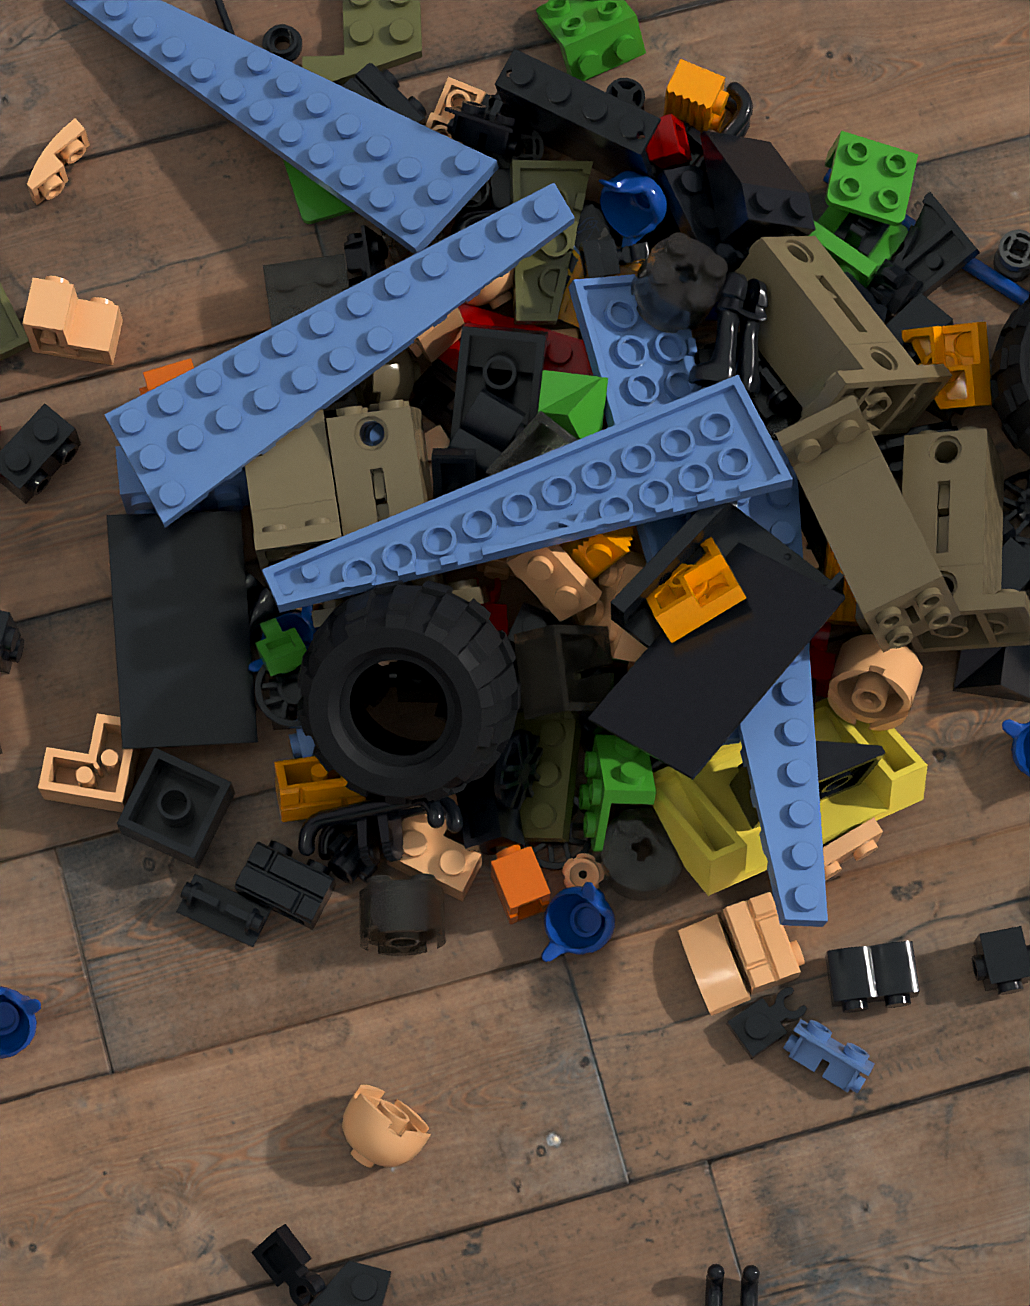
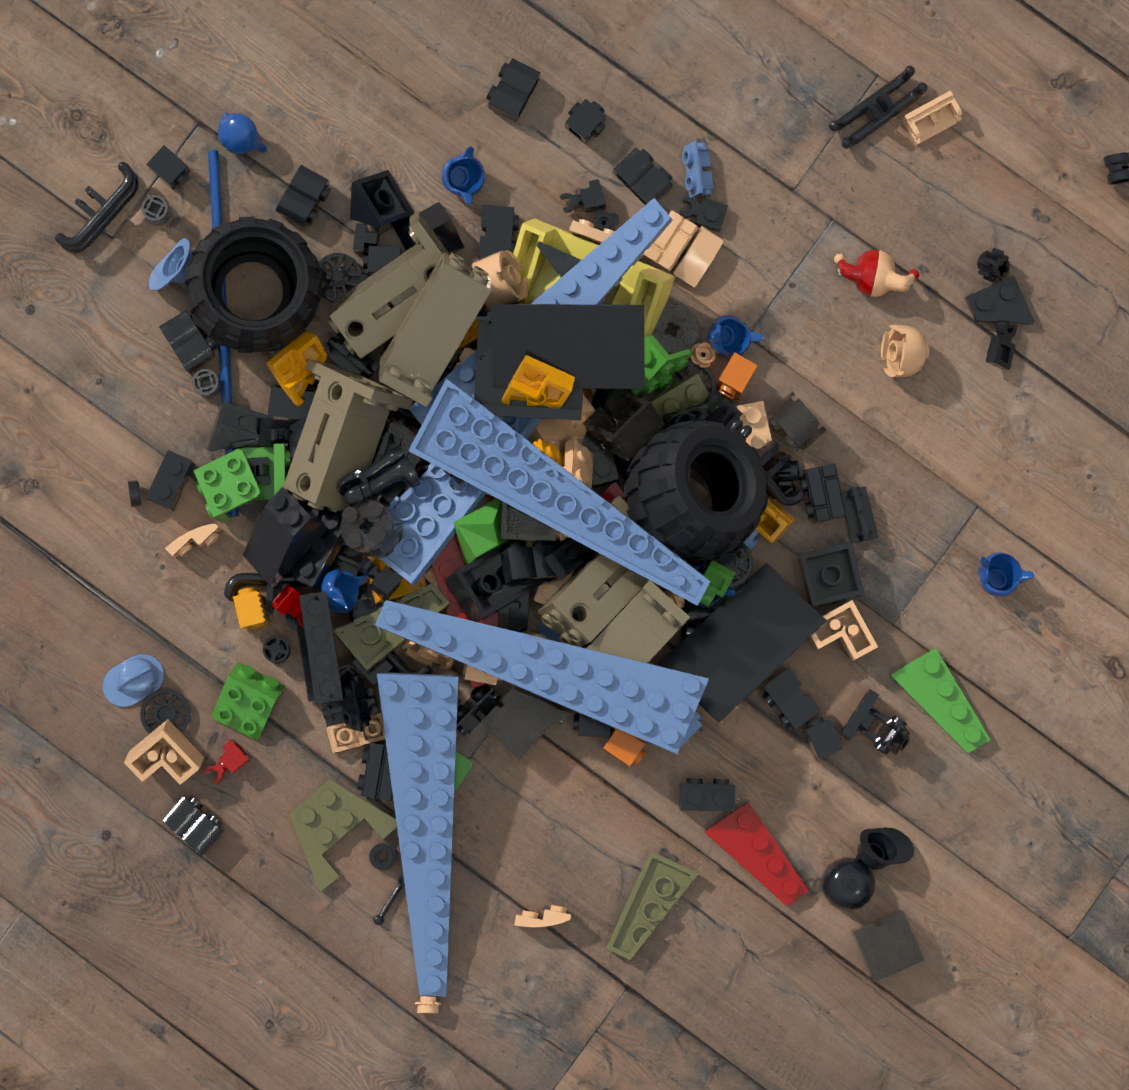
camera: 130 degrees left, 10 degrees up
light nougat brick [22,276,123,365] -> none
none -> black tile [128,480,142,507]
none -> black brick [146,450,196,512]
none -> light nougat slope [165,523,221,558]
none -> black brick [478,205,519,260]
none -> black piece [560,179,606,213]
none -> black plate [592,208,619,231]
none -> black brick [762,668,821,730]
none -> piece [834,250,920,297]

